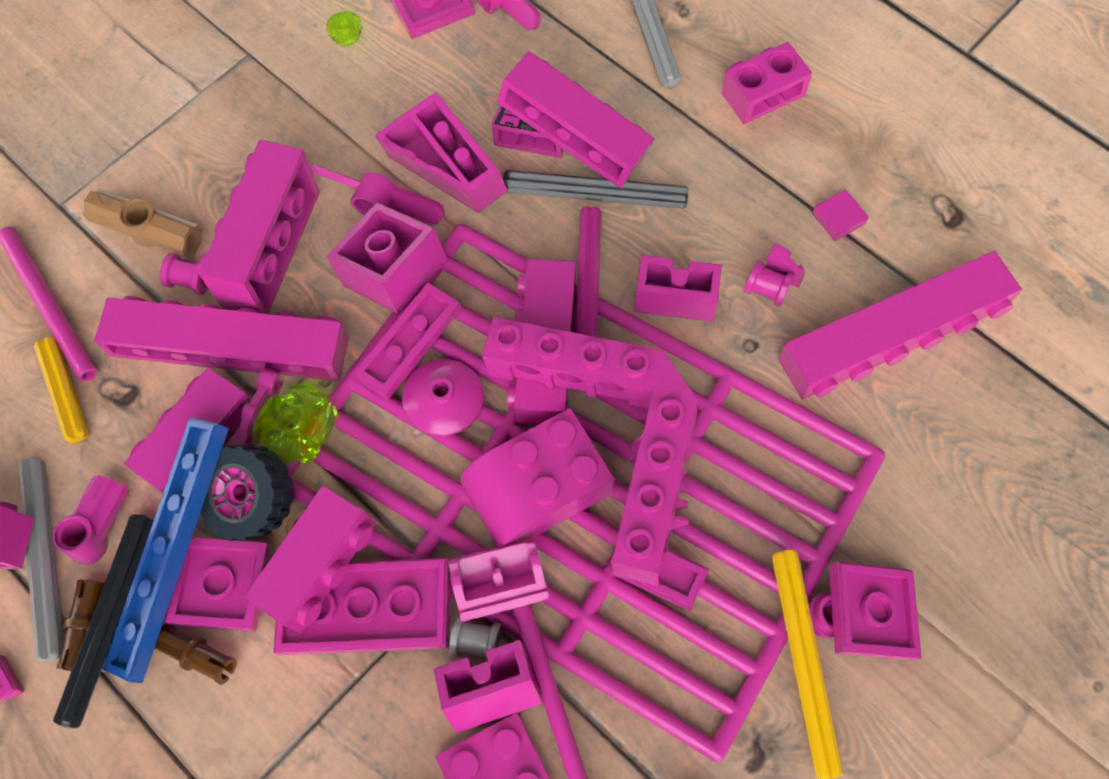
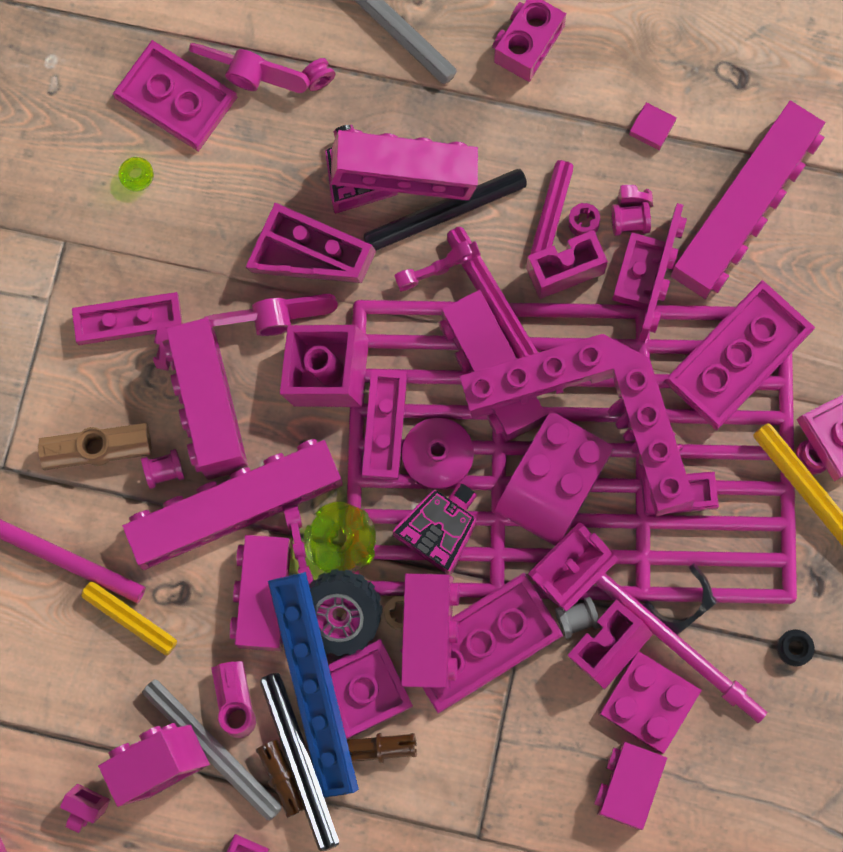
camera: 30 degrees left, 10 degrees up
none -> dark pink plate [72,292,183,345]
none -> dark pink bush [302,58,336,92]
none -> torso [393,483,477,575]
none -> dark pink piece [394,240,481,292]
none -> dark pink axle [530,160,574,254]
none -> dark pink bush [569,203,600,236]
none -> dark pink bracket [612,203,687,342]
none -> black cap [643,563,718,635]
none -> dark pink tile [664,280,815,431]

